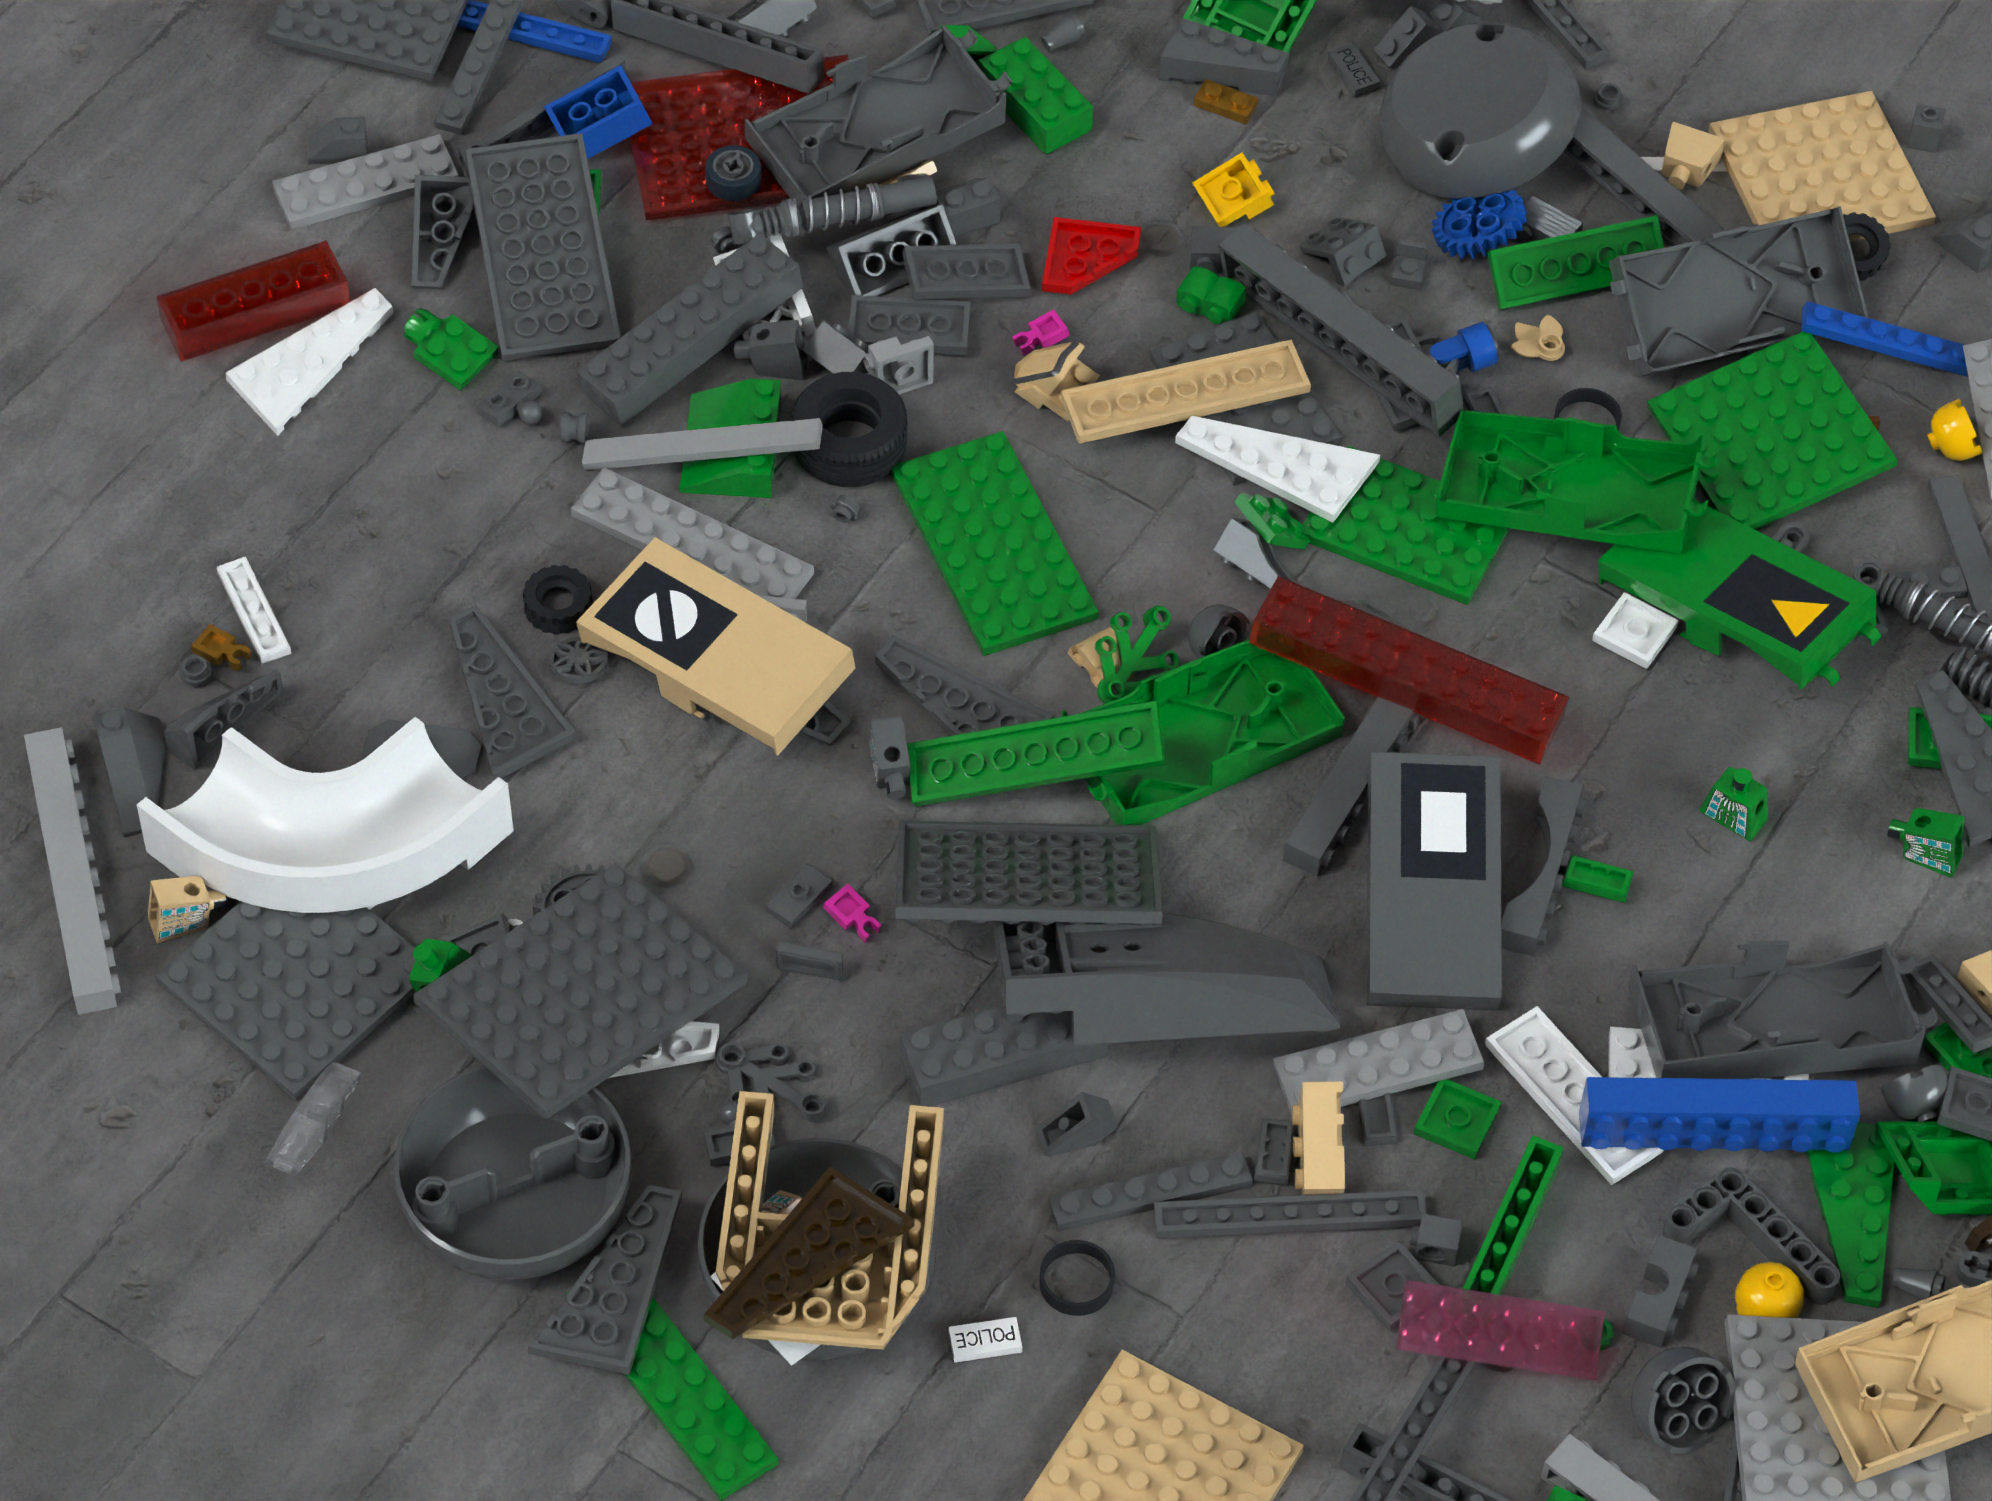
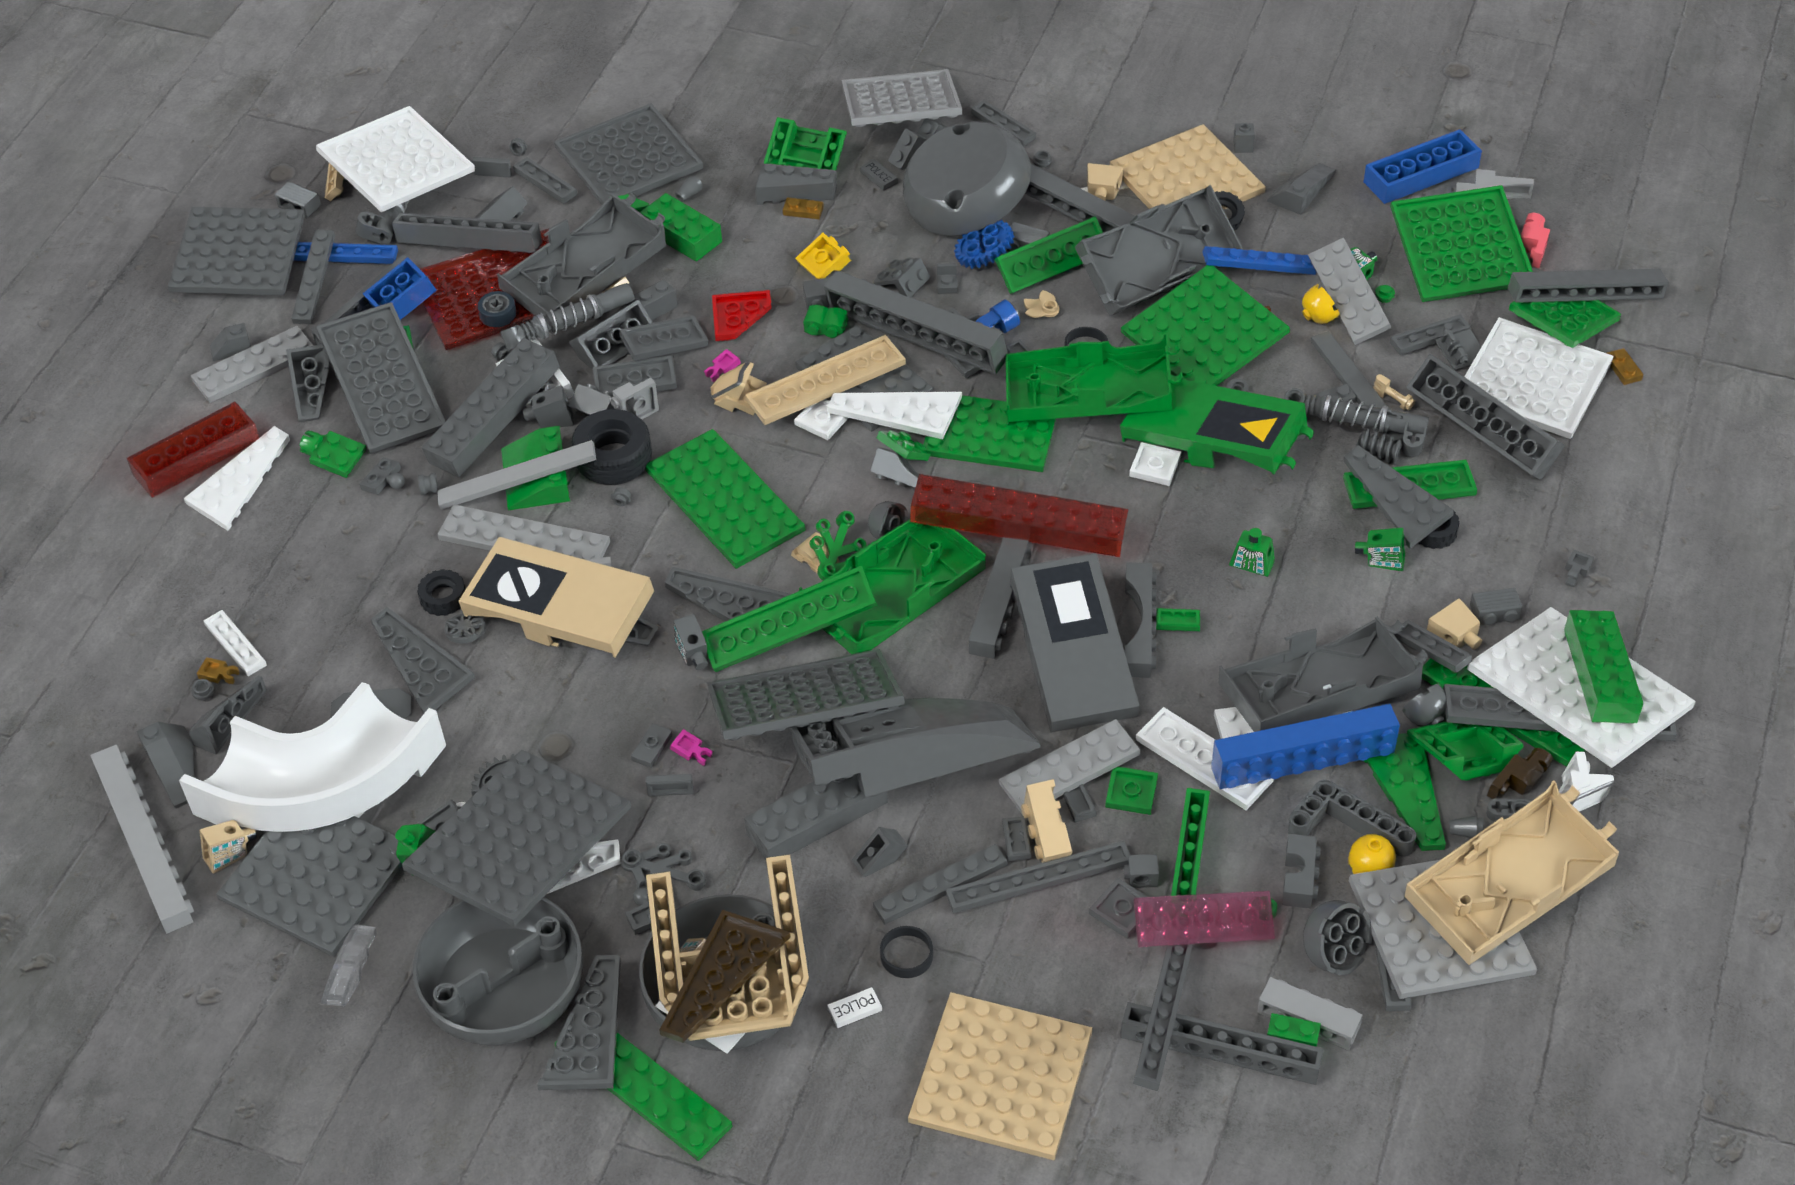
camera: 10 degrees left, 5 degrees down
none -> white plate [794,399,848,440]

